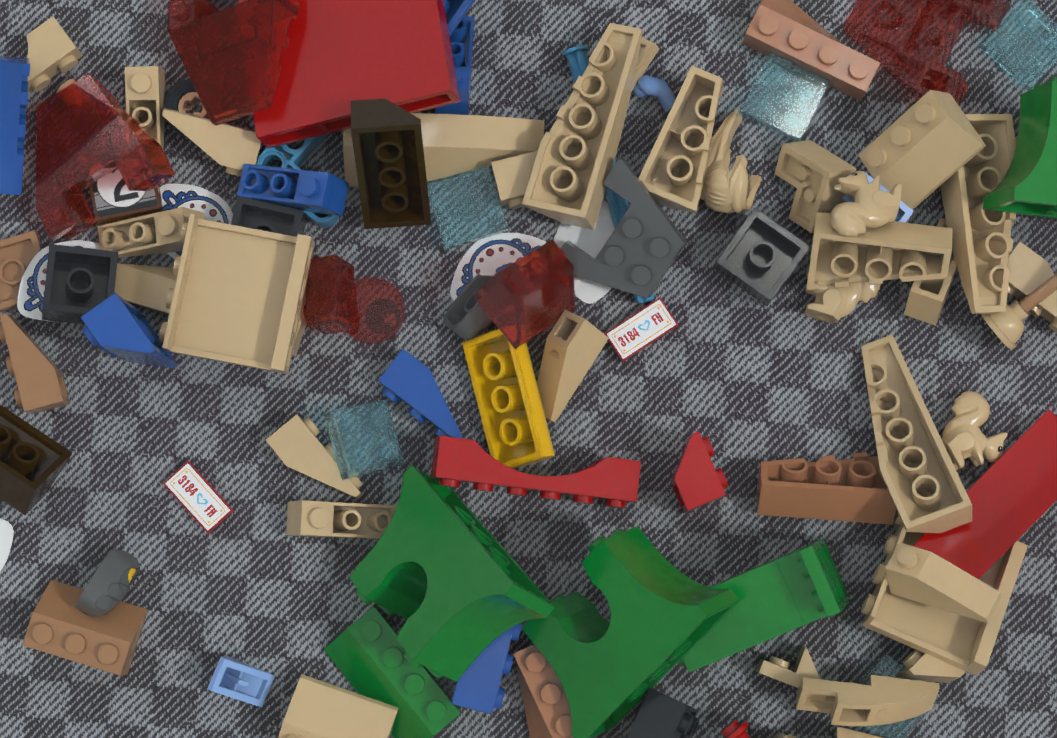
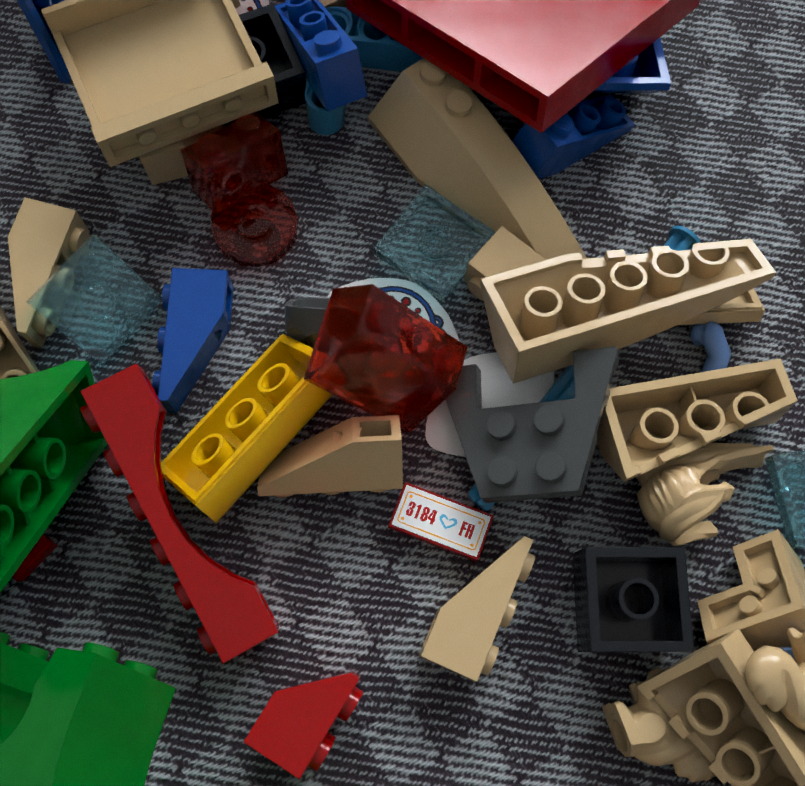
camera: 45 degrees right, 10 degrees down
dark brown slope [351,99,431,229] -> none
none -> tan slope [418,536,535,682]

